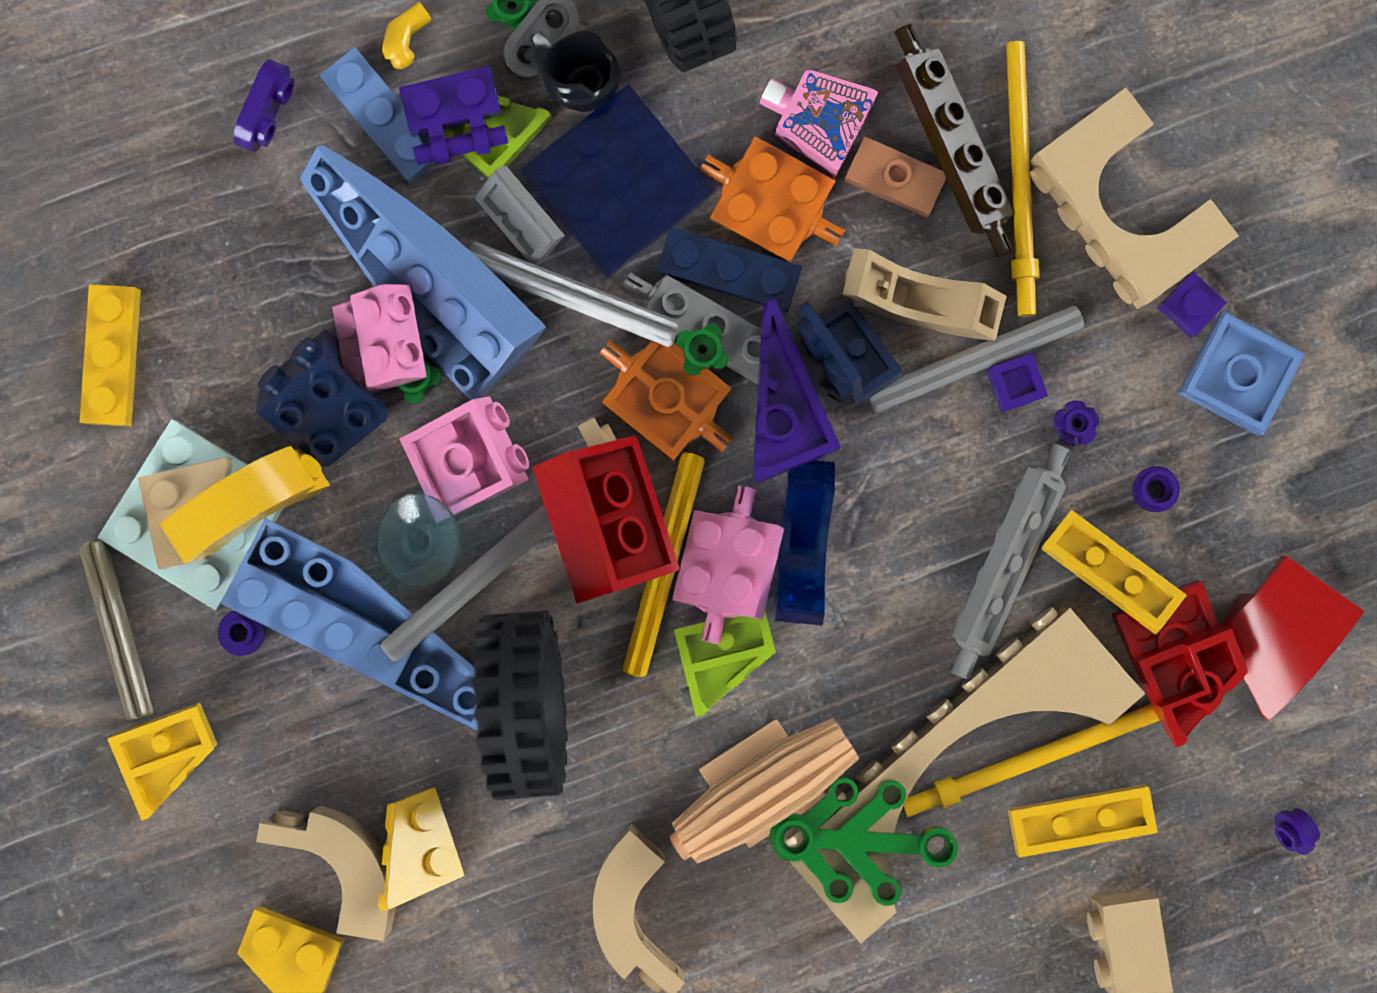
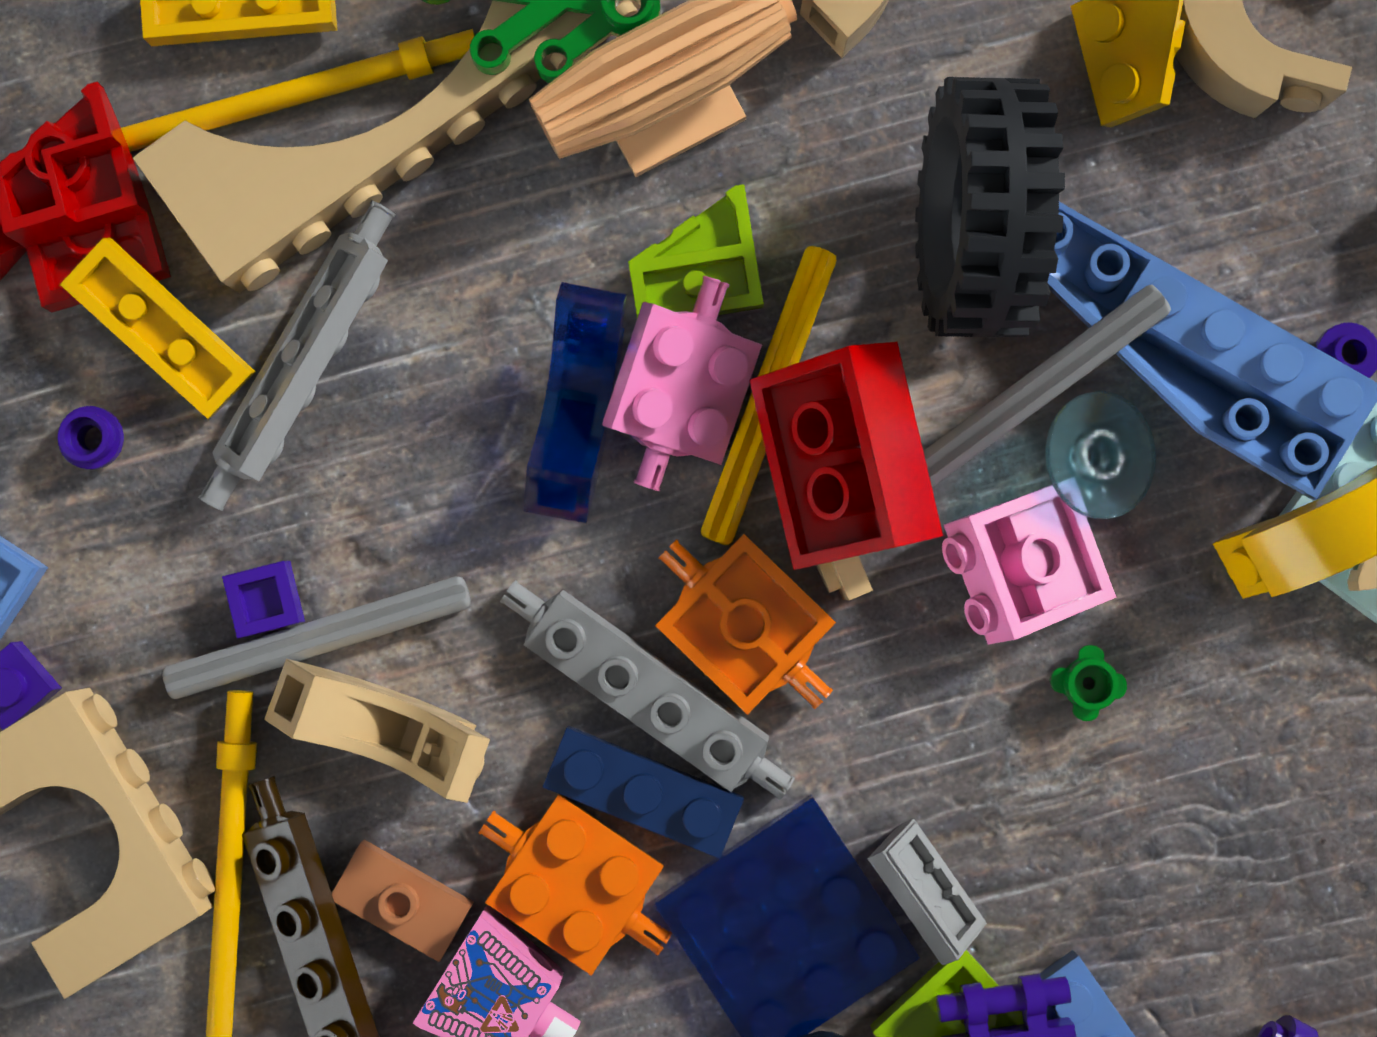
camera: 170 degrees left, 0 degrees up
dark blue bracket [256,328,387,466] -> none
medium blue wedge [300,145,546,400] -> none
bright pink plate [332,284,427,394] -> none
light grey axle [468,242,680,347] -> none
green plate [677,324,728,376] -> none
dark purple wing [753,298,841,485] -> none
dark blue bracket [797,299,903,407] -> none
dark purple plate [1053,400,1100,446] -> none

